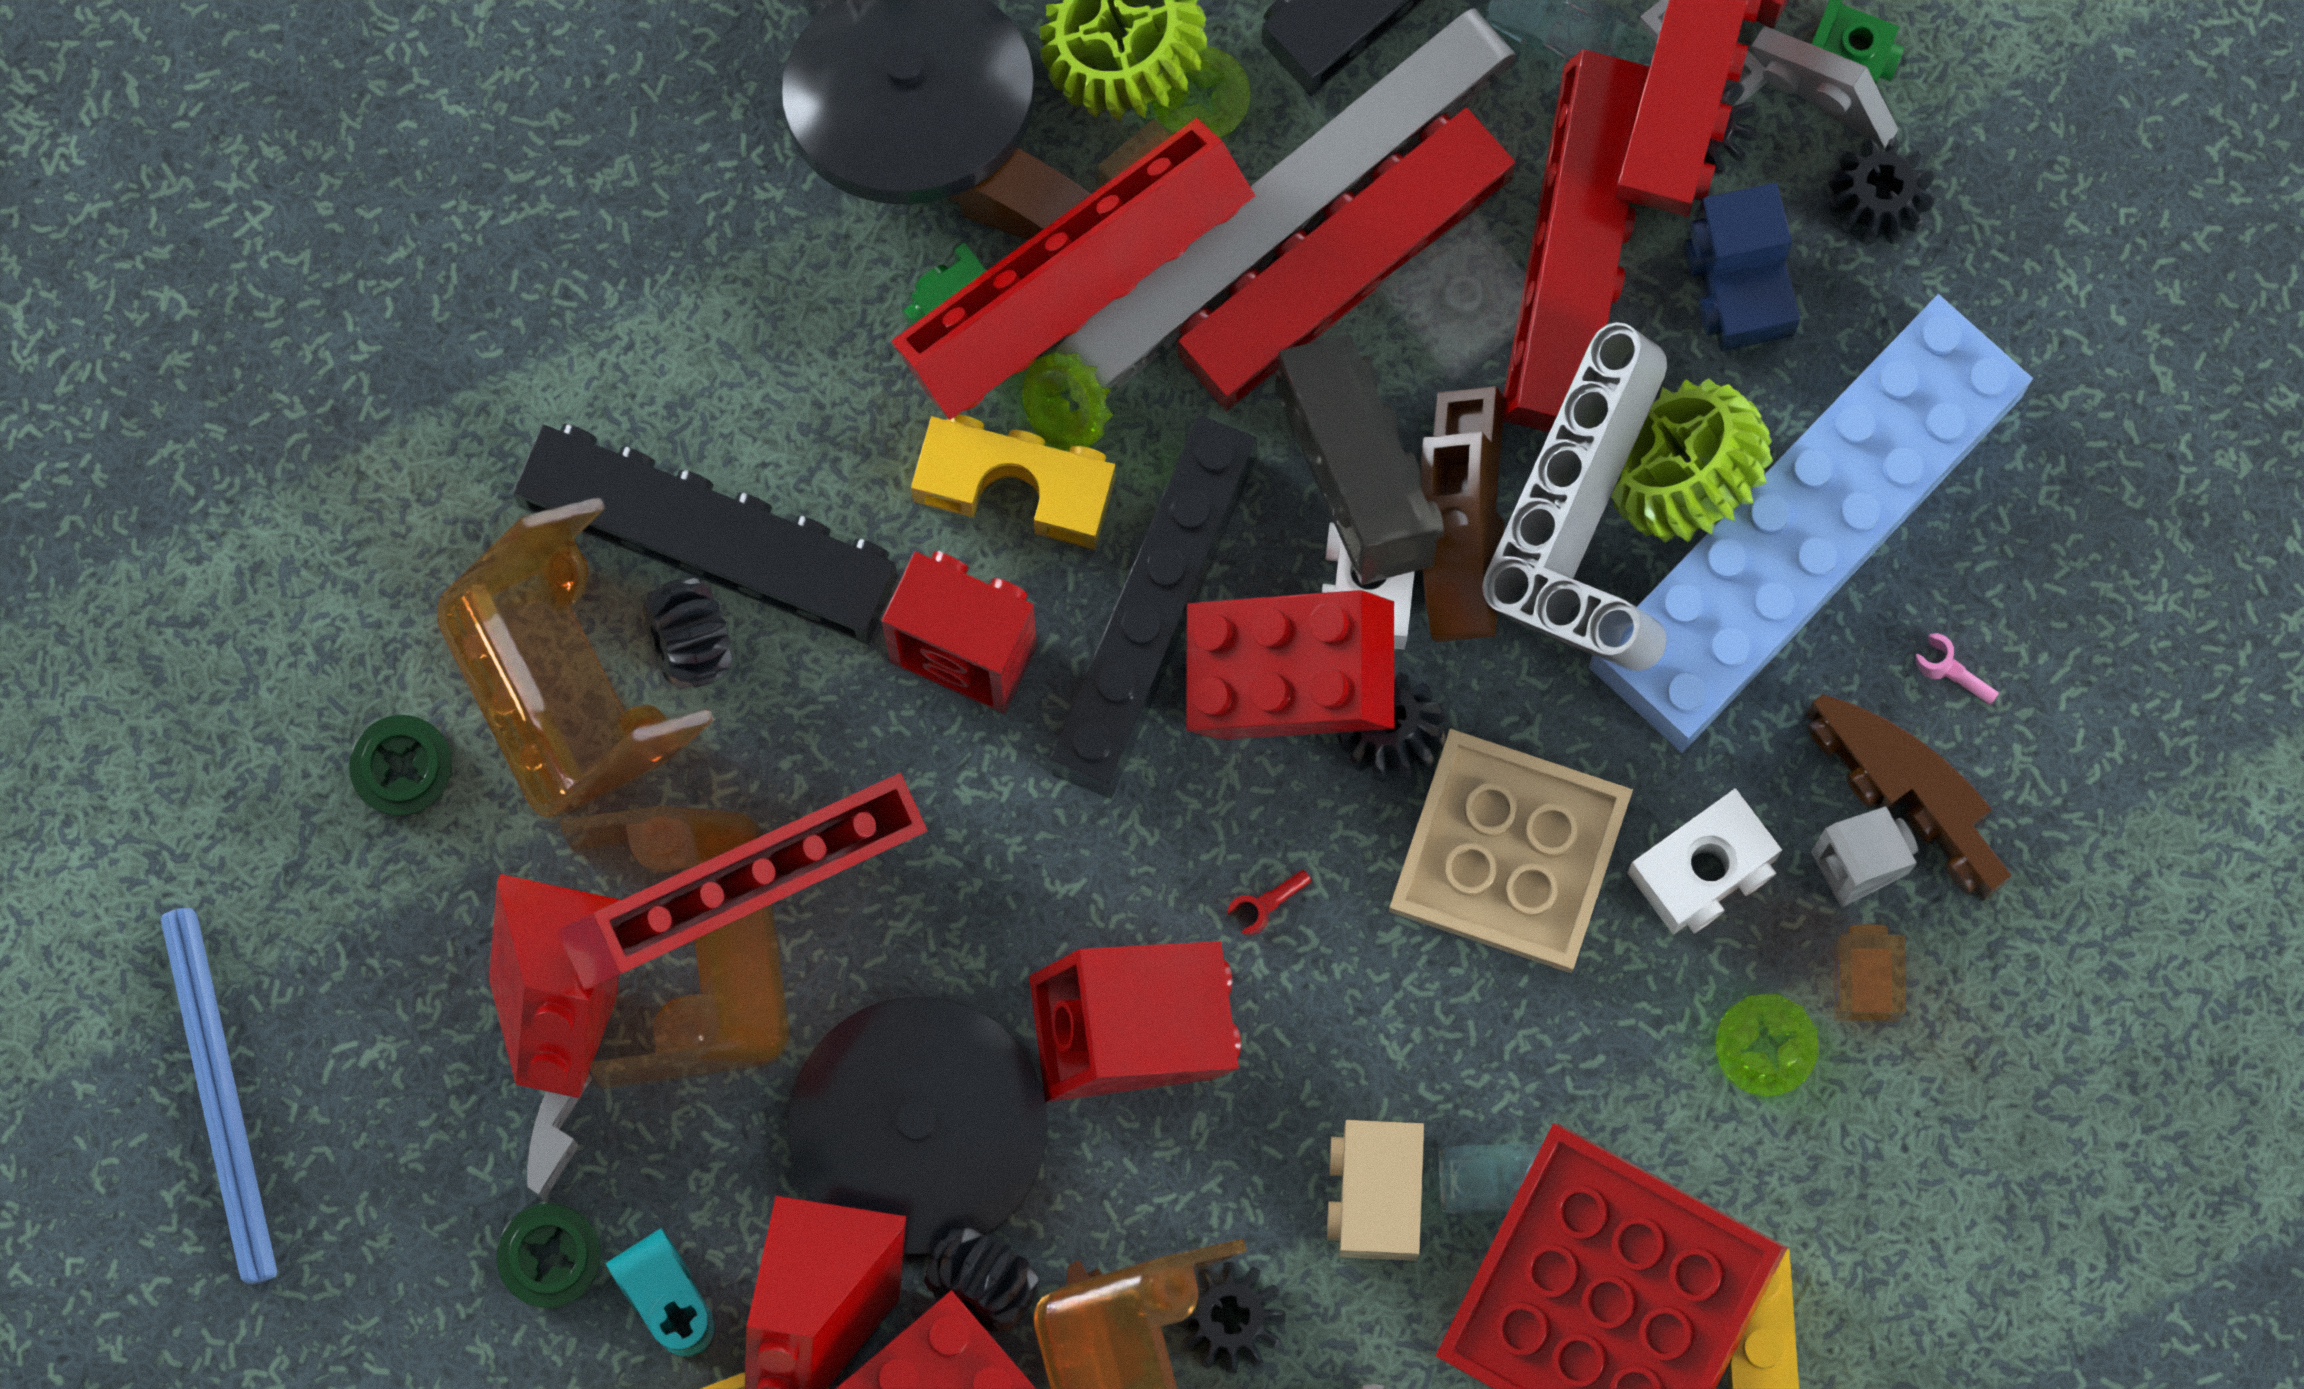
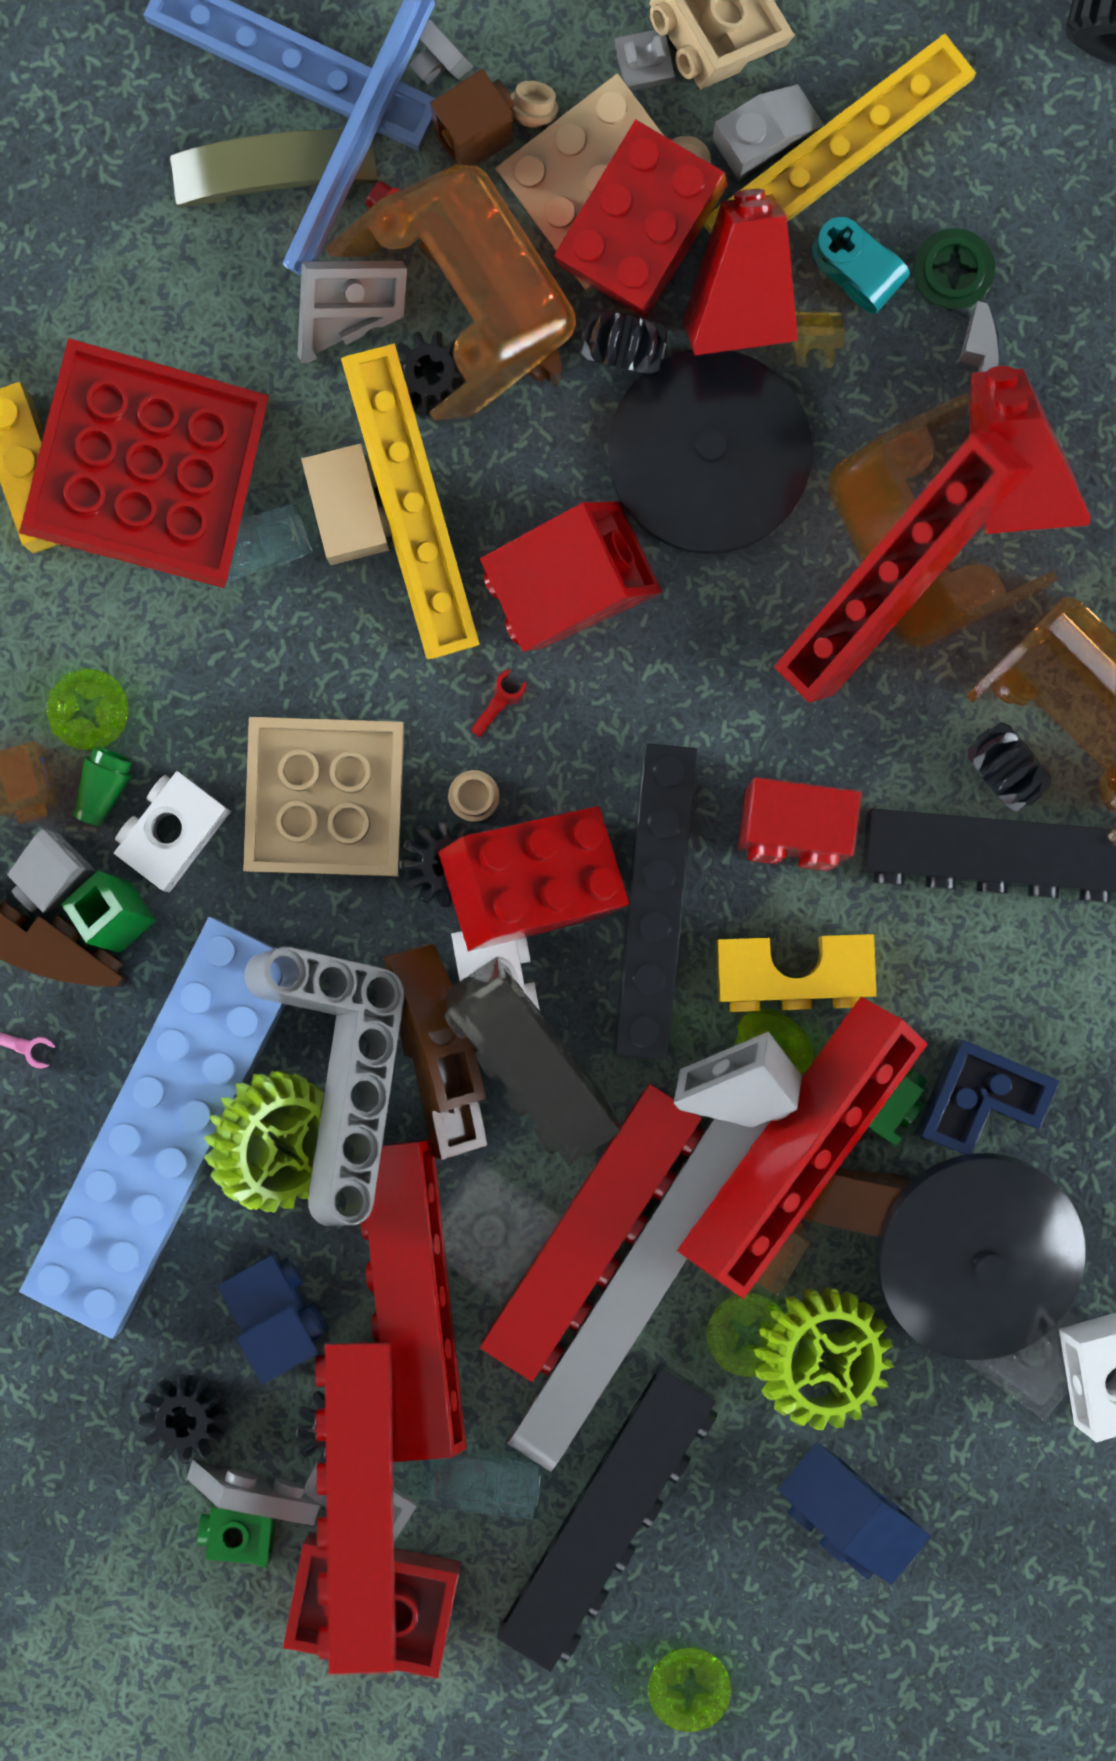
camera: 165 degrees right, 10 degrees up
none -> green brick [61,871,156,954]
none -> green cone [73,746,133,826]
none -> yellow plate [341,343,480,659]
none -> tan plate [448,770,500,822]
none -> light grey slope [674,1032,802,1128]
none -> clear yellow tile [791,312,845,368]
none -> dark blue brick [914,1039,1060,1155]

